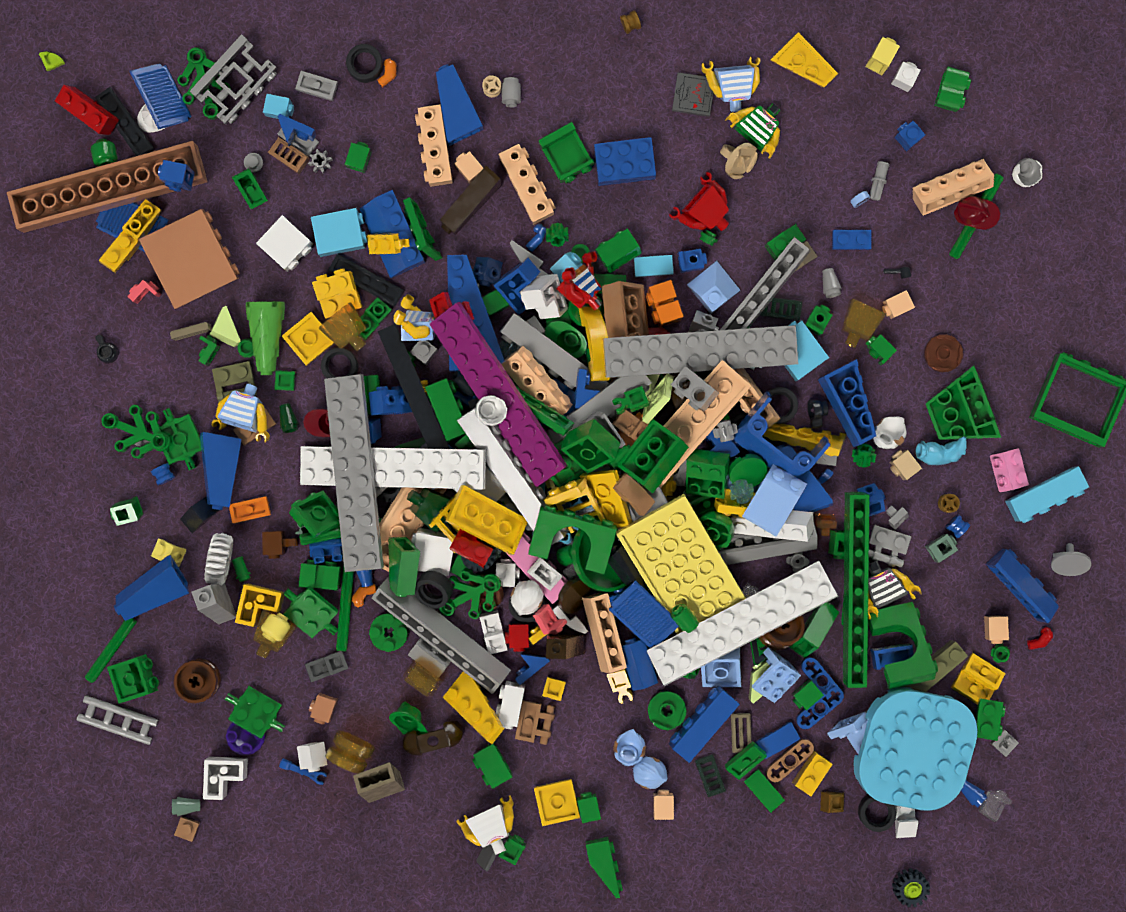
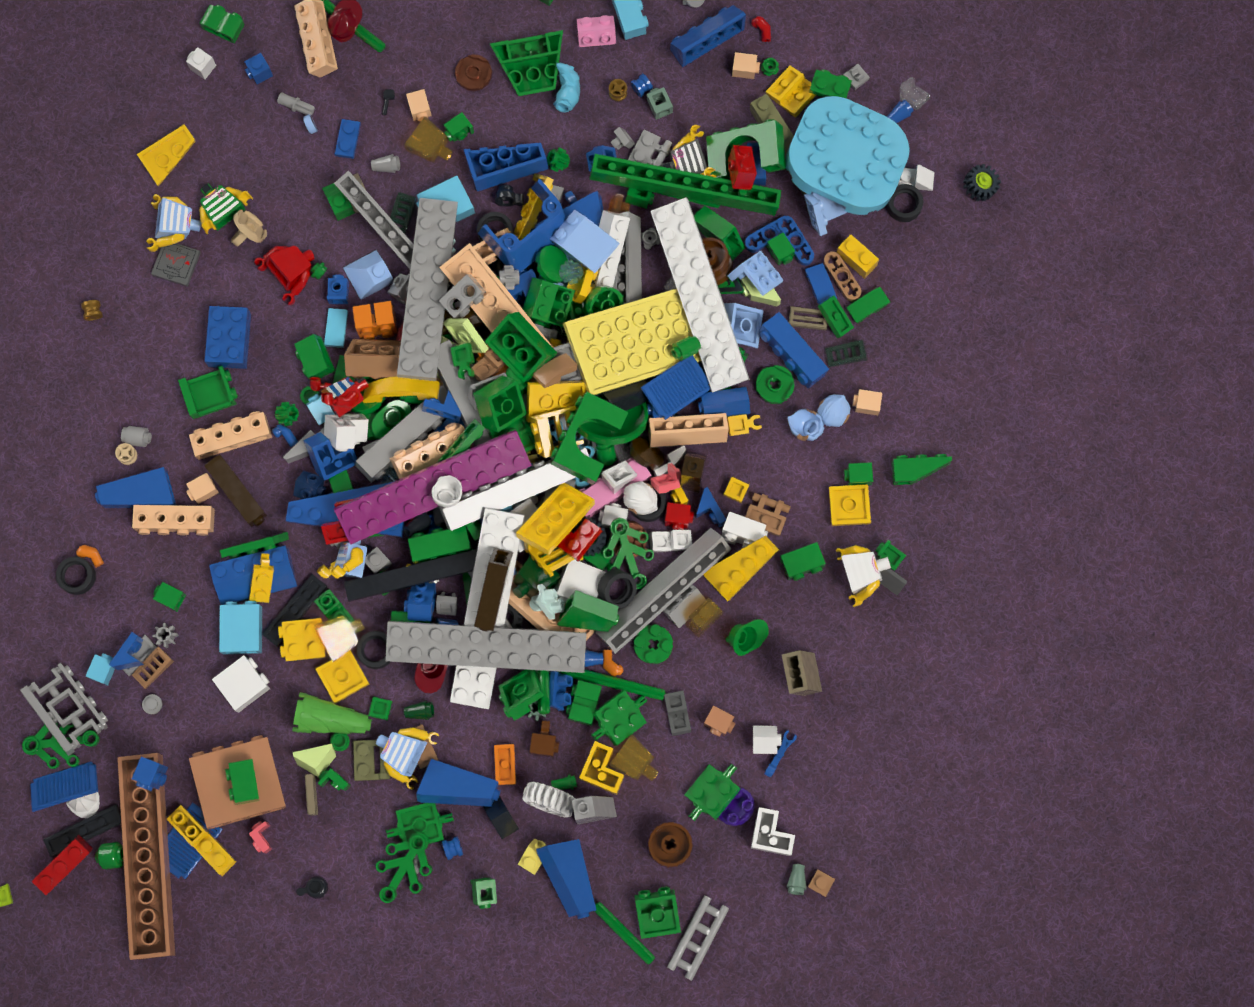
camera: 75 degrees left, 10 degrees down
green slope [232,168,268,209] -> none
light yellow head [261,613,290,643] -> none
light grey plate [295,71,338,101] -> none
clear yellow wheel [325,731,375,774] -> none
dark brown piece [403,721,463,756] -> none
green brick [805,305,833,336] -> none
pearl gold slope [820,792,844,813] -> none
light yellow brick [865,37,900,75] -> none
white hair [873,417,907,449] -> none
tan brick [889,450,922,480] -> none
none -> green brick [225,759,259,805]
none -> light grey tile [436,592,457,616]
none -> dark brown slope [474,547,513,631]
none -> light aqua hips [529,584,565,620]
none -> red brick [728,145,757,190]

